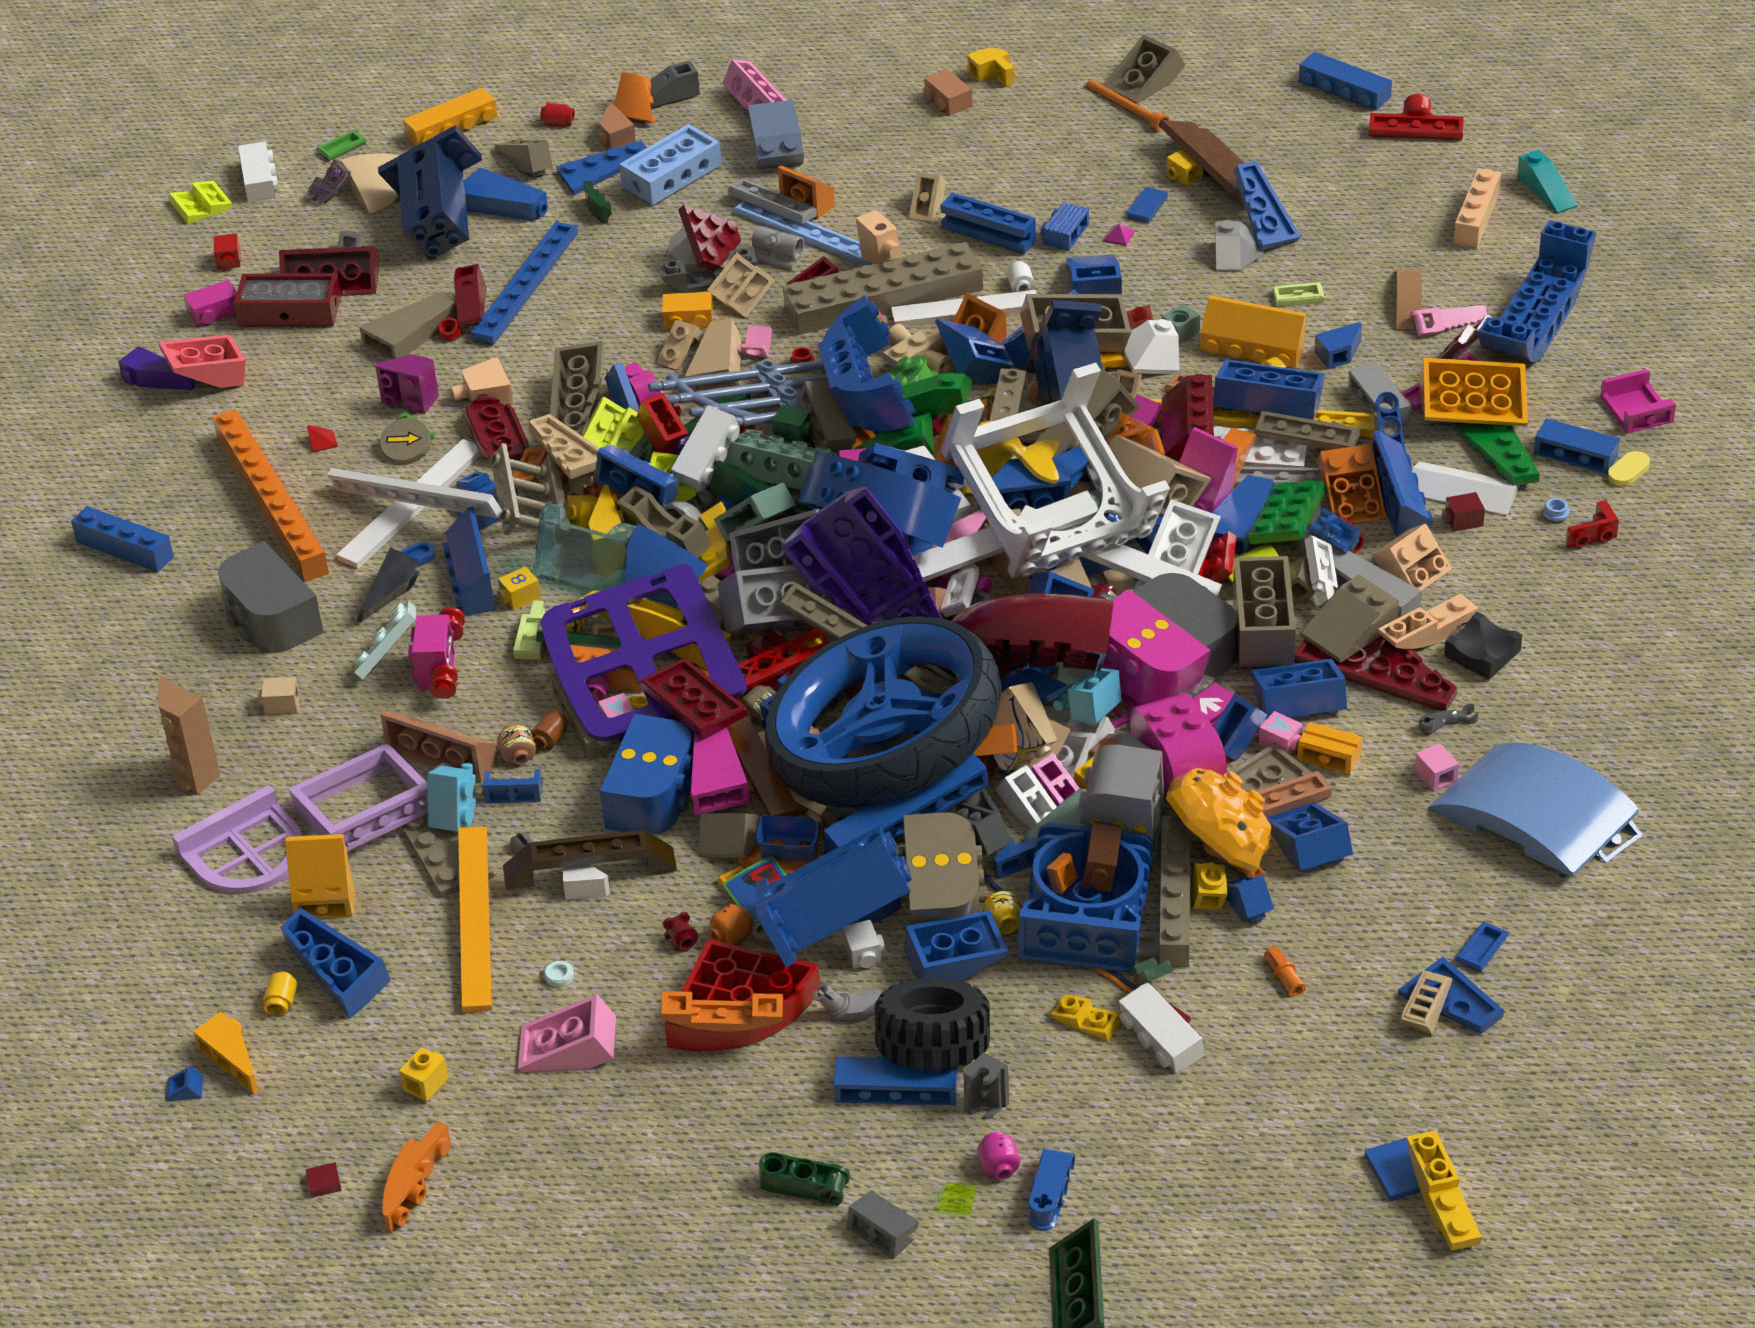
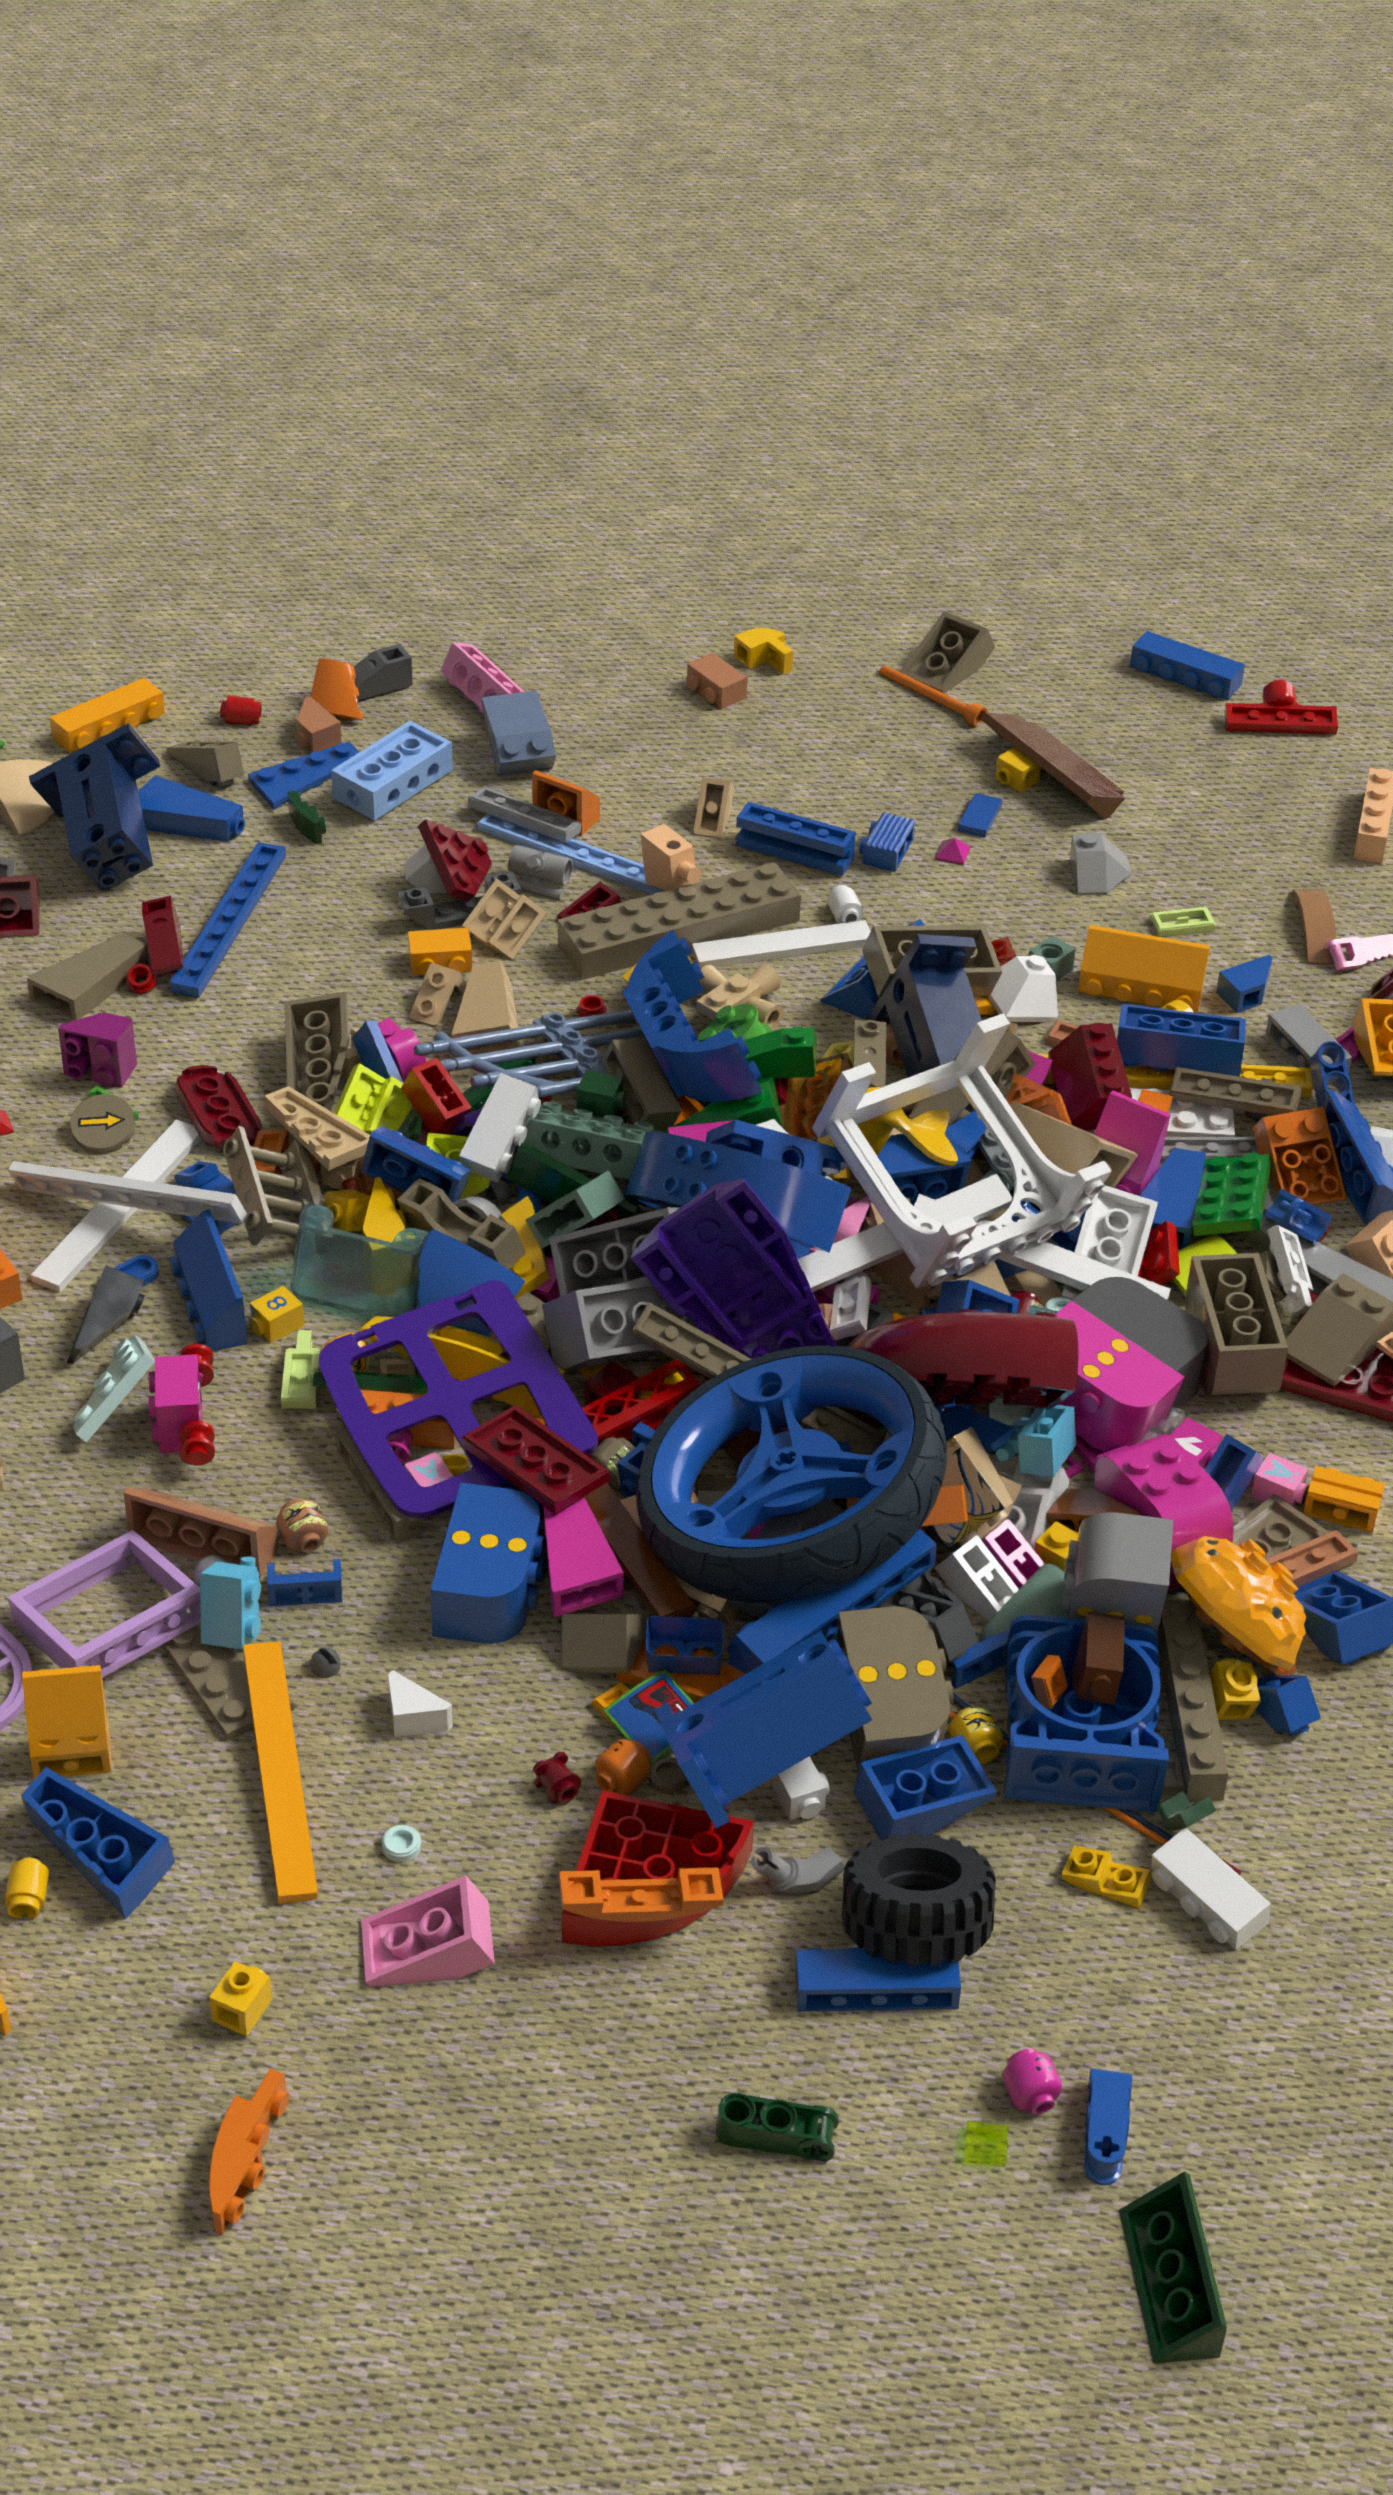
camera: 10 degrees left, 0 degrees up
dark red tile [305,1162,342,1198] -> none
light nougat torso [451,357,513,404] -> none
dark brown slope [503,830,677,890] -> none
dark orange brick [531,710,568,750] -> none
bright pink bracket [740,325,772,358] -> none
dark grey hinge [846,1190,919,1259] -> none
blue slope [935,319,1014,384] -> none
orange slope [952,293,1007,343] -> none
dark grey hinge [963,1052,1009,1119] -> none
blue slope [1066,254,1122,294] -> none
blue wing [1234,161,1301,251] -> none
blue slope [1251,659,1347,719] -> none
orange axle [1264,946,1306,997] -> none

